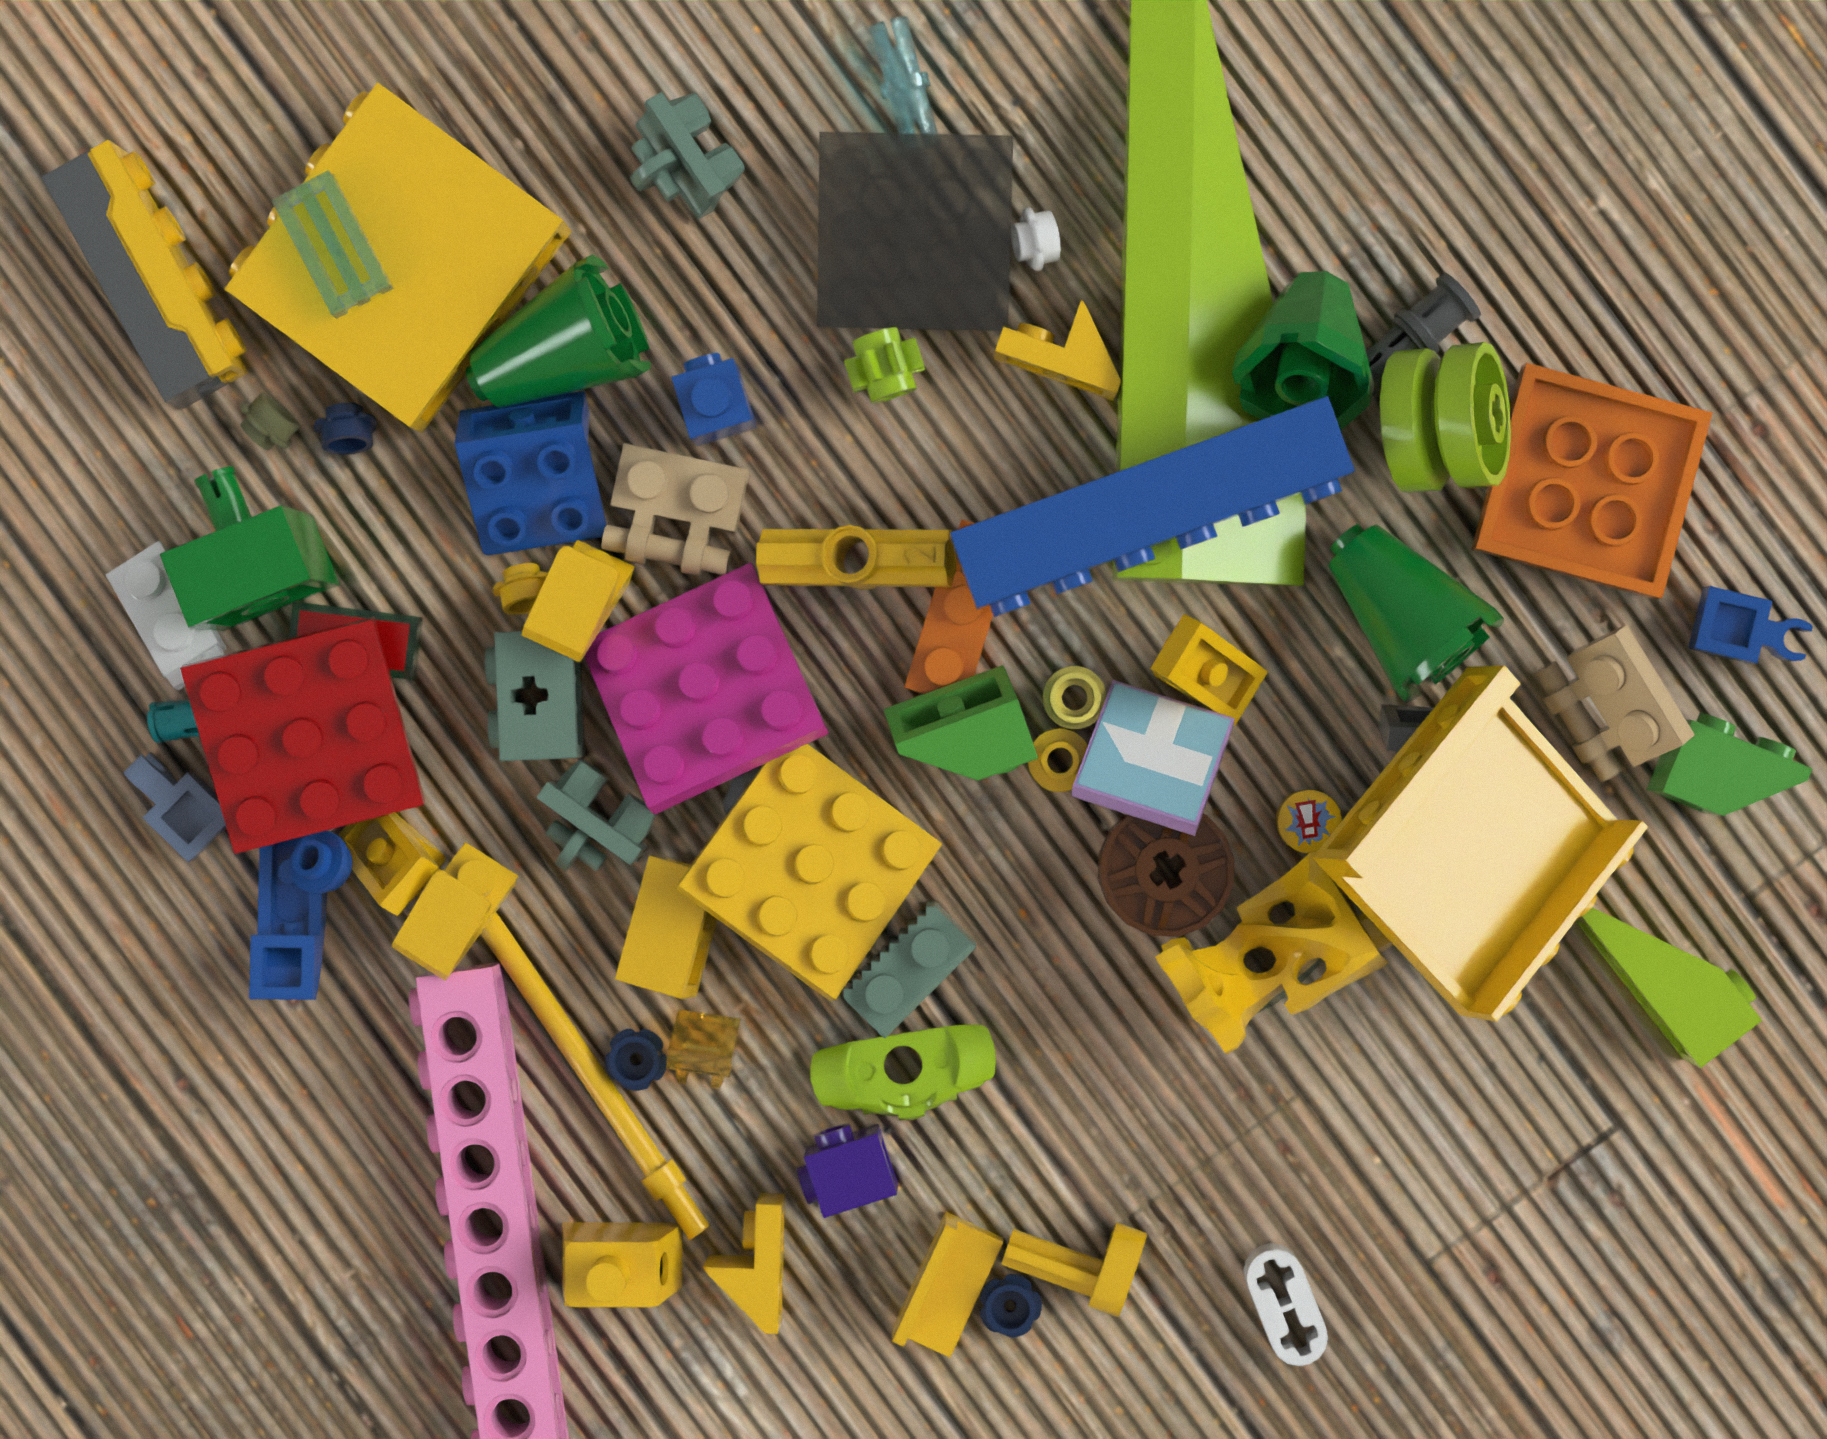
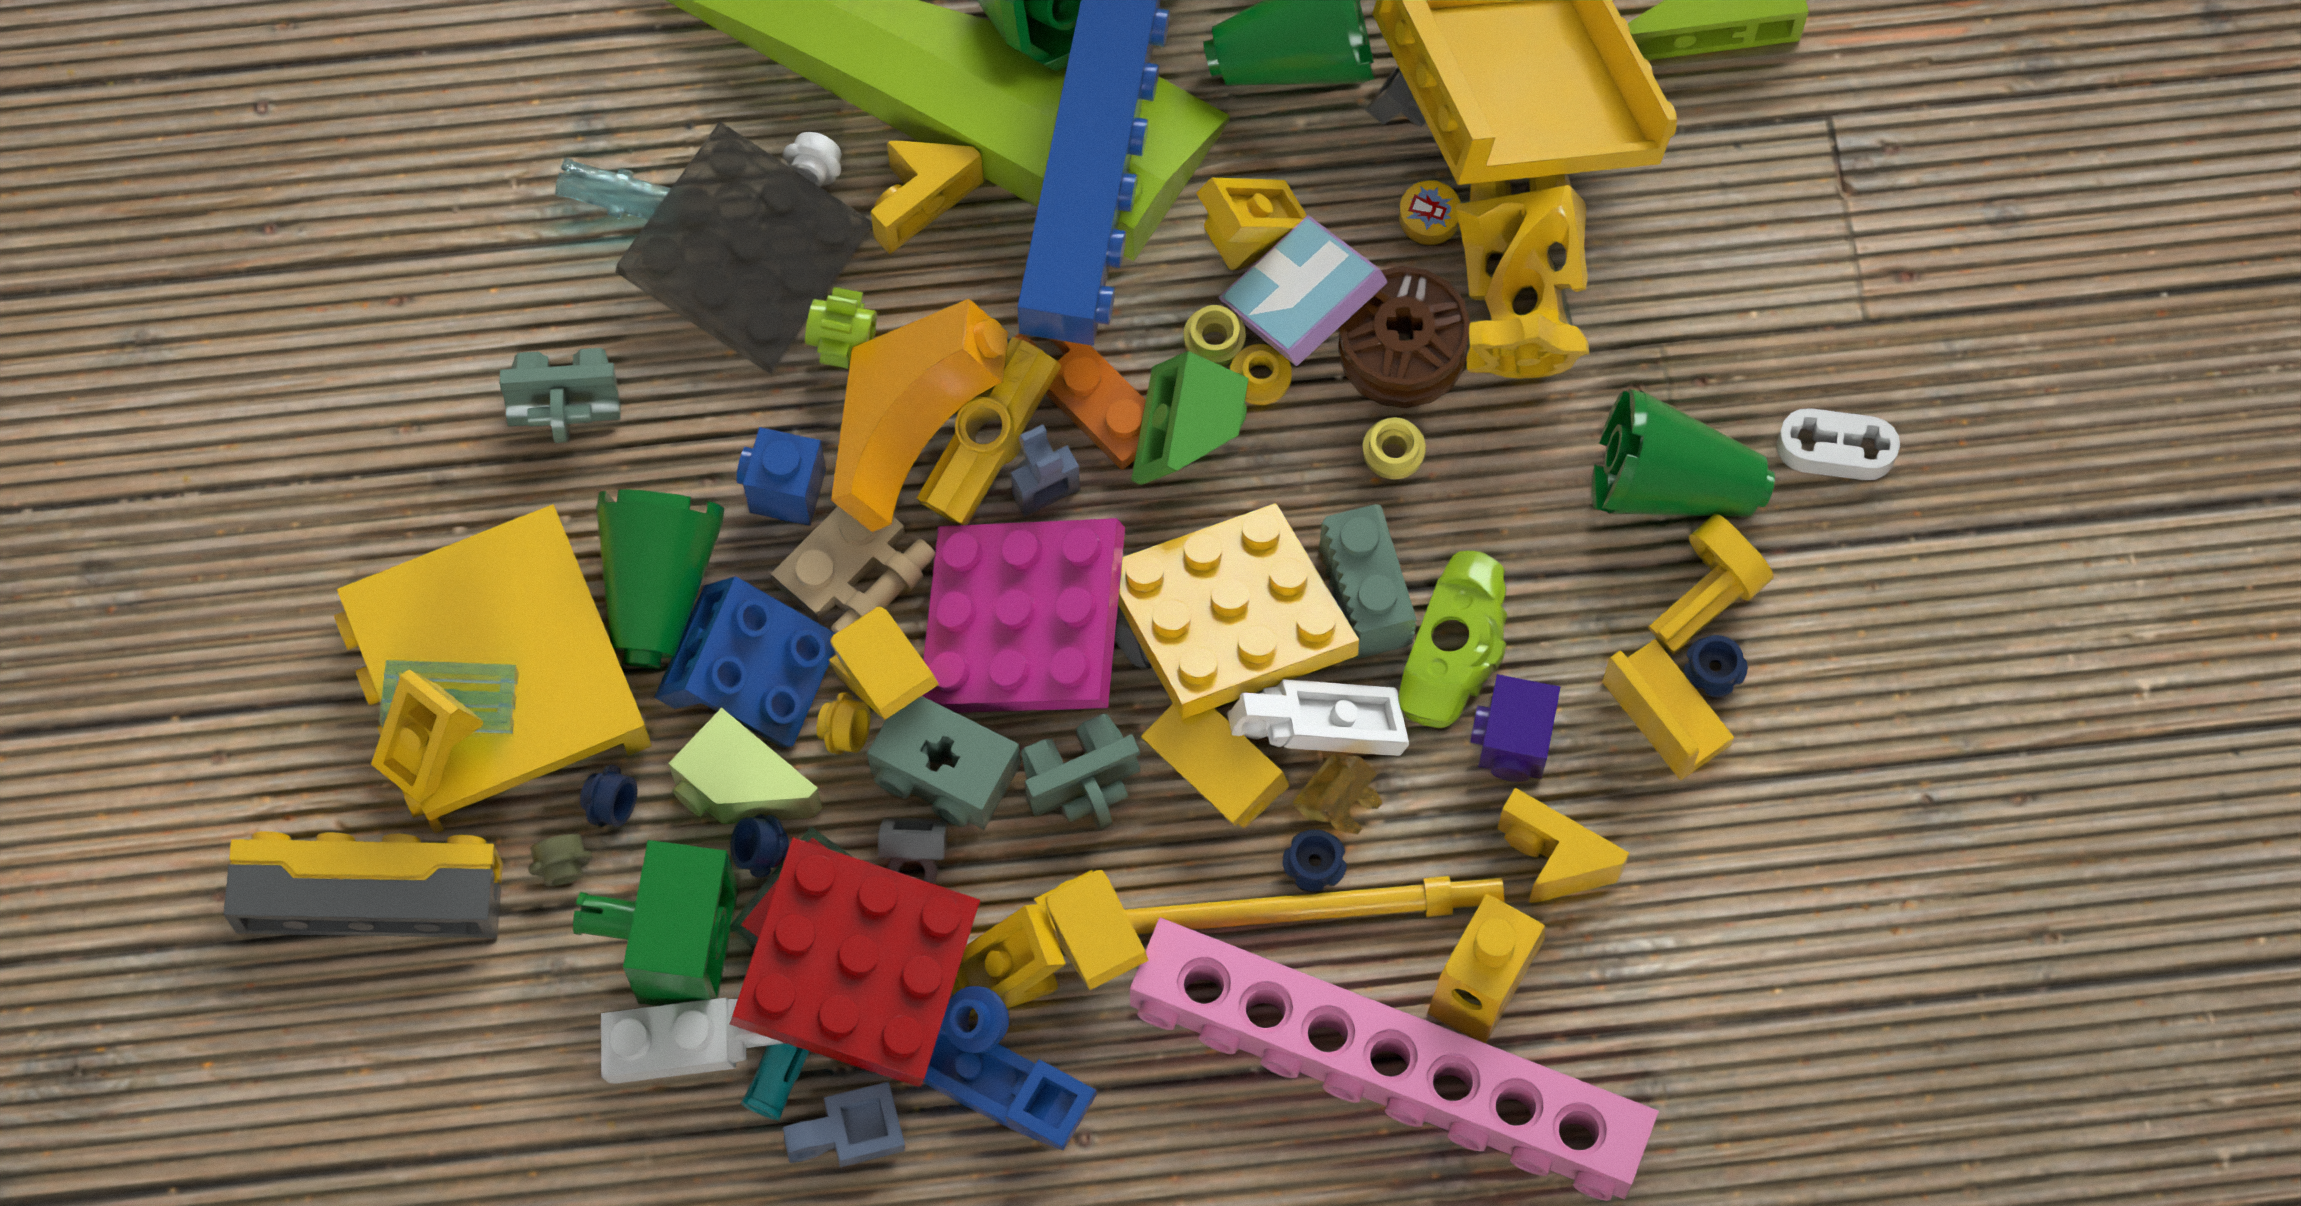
camera: 60 degrees left, 20 degrees down
none -> yellow slope [371,669,484,803]
none -> yellowish green slope [668,707,822,824]
none -> dark blue plate [730,814,789,878]
none -> light orange arch [831,299,1008,532]
none -> dark grey tile [878,817,948,884]
none -> sand blue plate [1011,424,1080,517]
none -> white hinge [1227,679,1409,756]
none -> light yellow plate [1362,417,1426,479]
none -> green cone [1591,389,1775,517]

